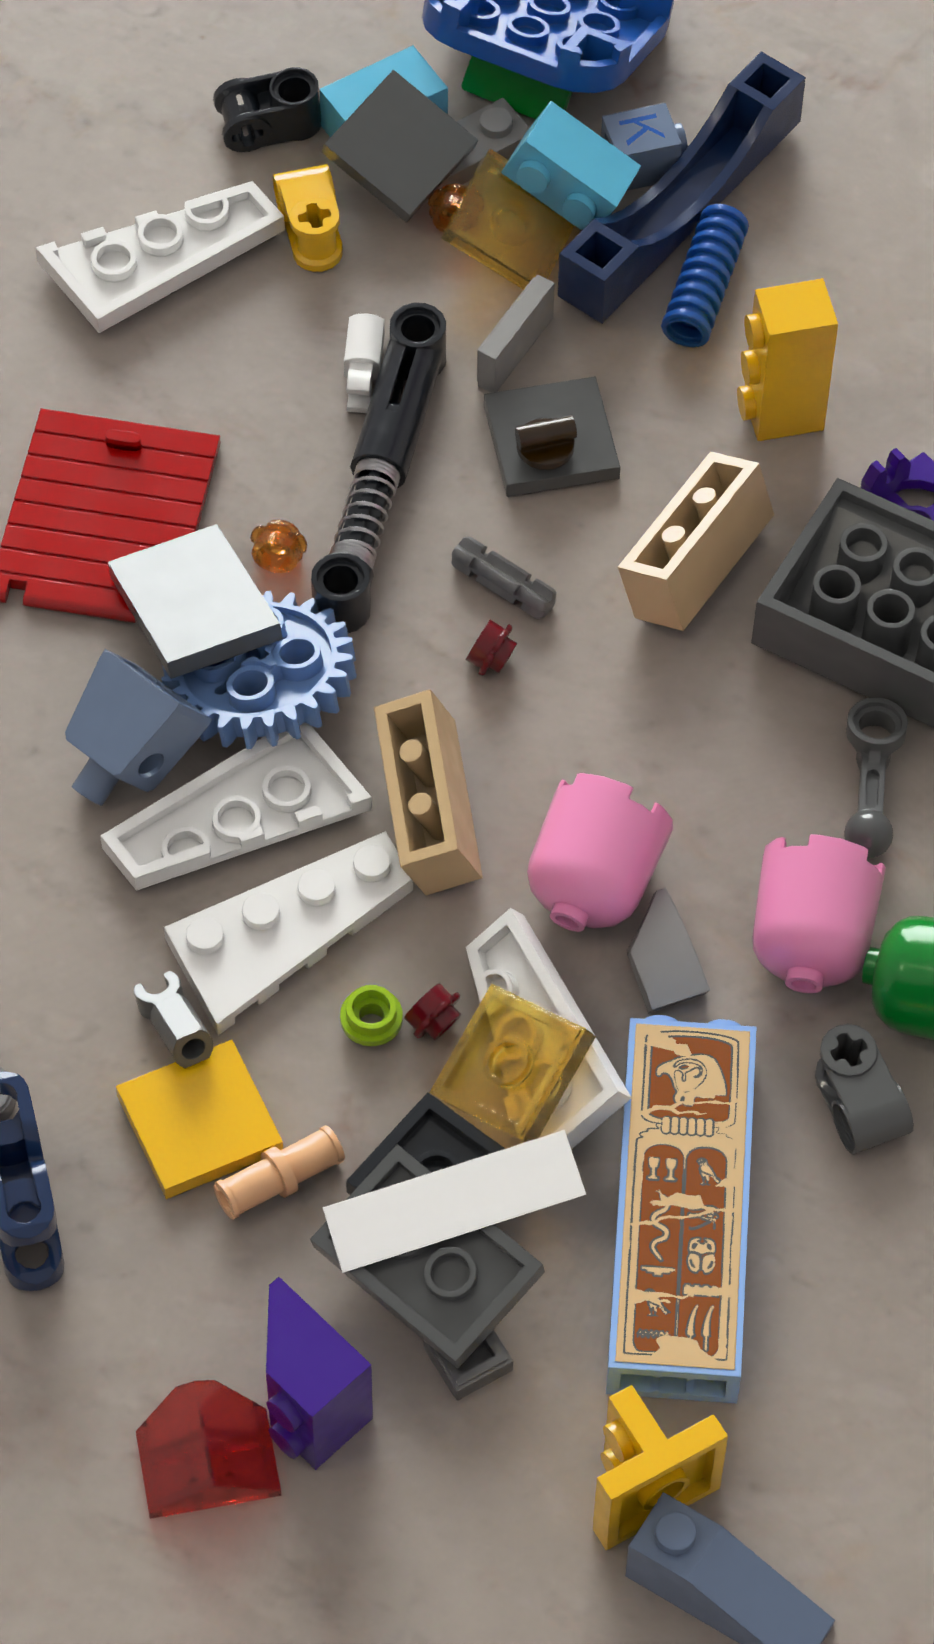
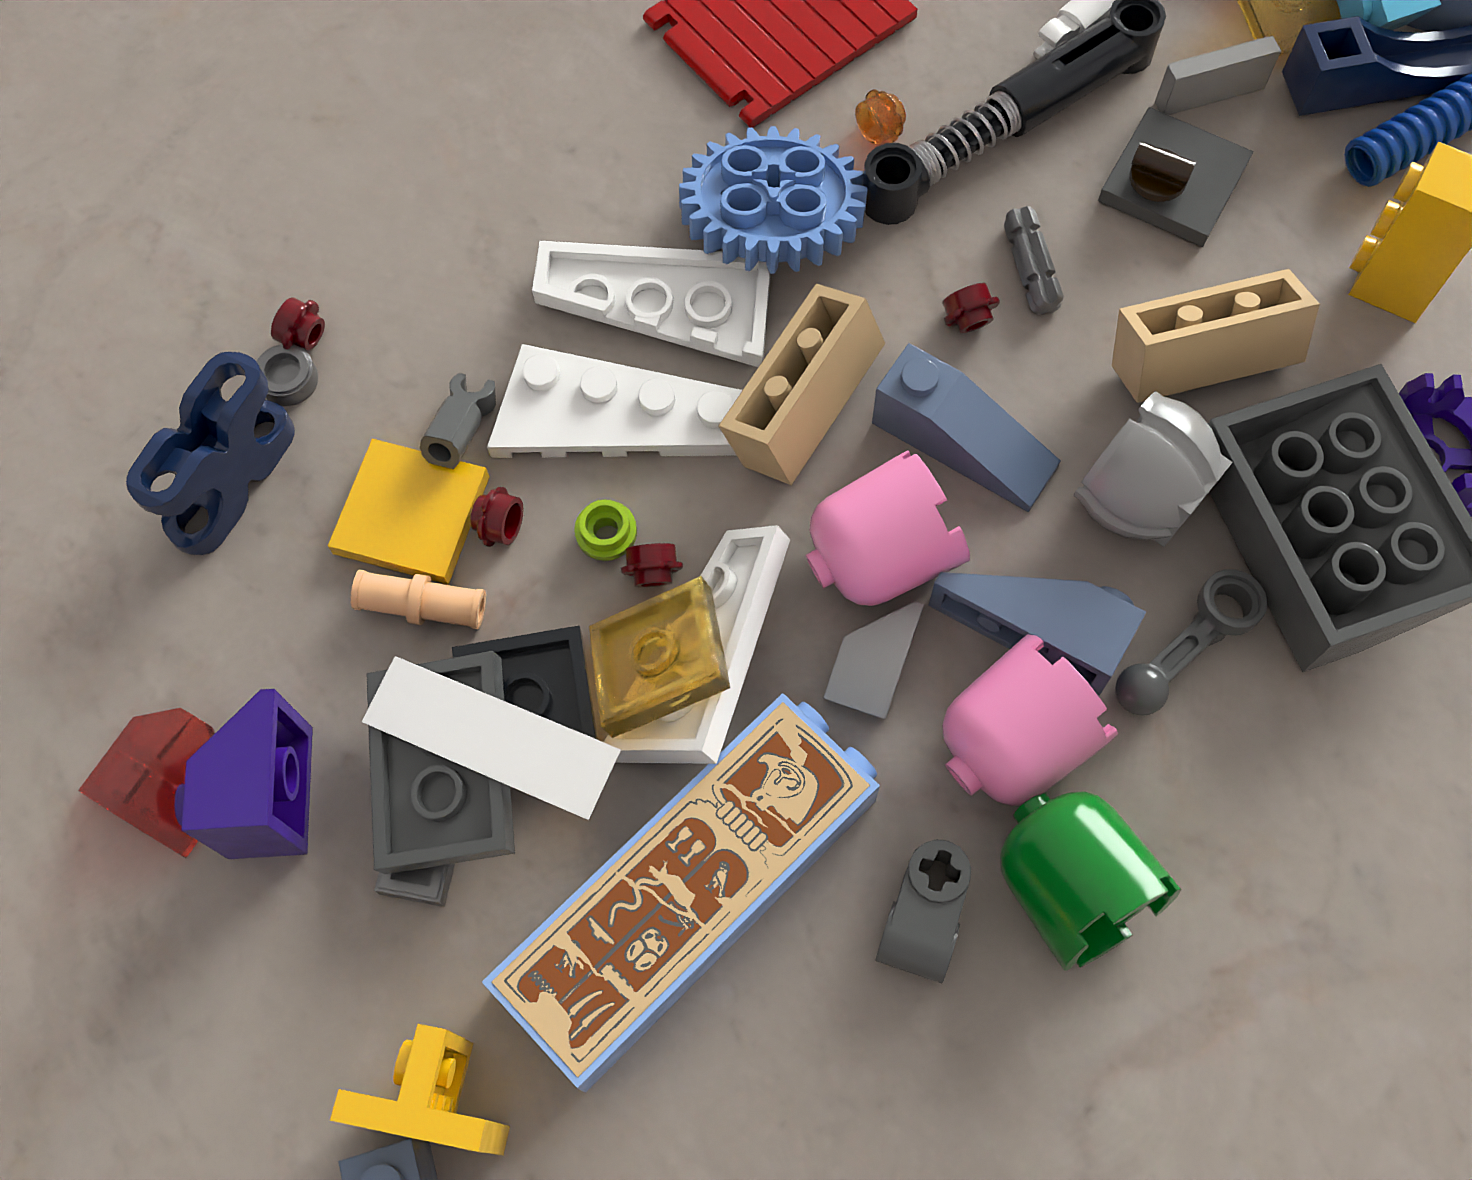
camera: 45 degrees right, 10 degrees up
sand blue torso [65,649,213,806] -> none
tile [108,524,283,679] -> none
none -> dark red plate [470,486,524,547]
none -> sand blue slope [872,343,1061,512]
none -> sand blue slope [928,572,1146,696]
none -> light grey piece [1074,391,1233,547]

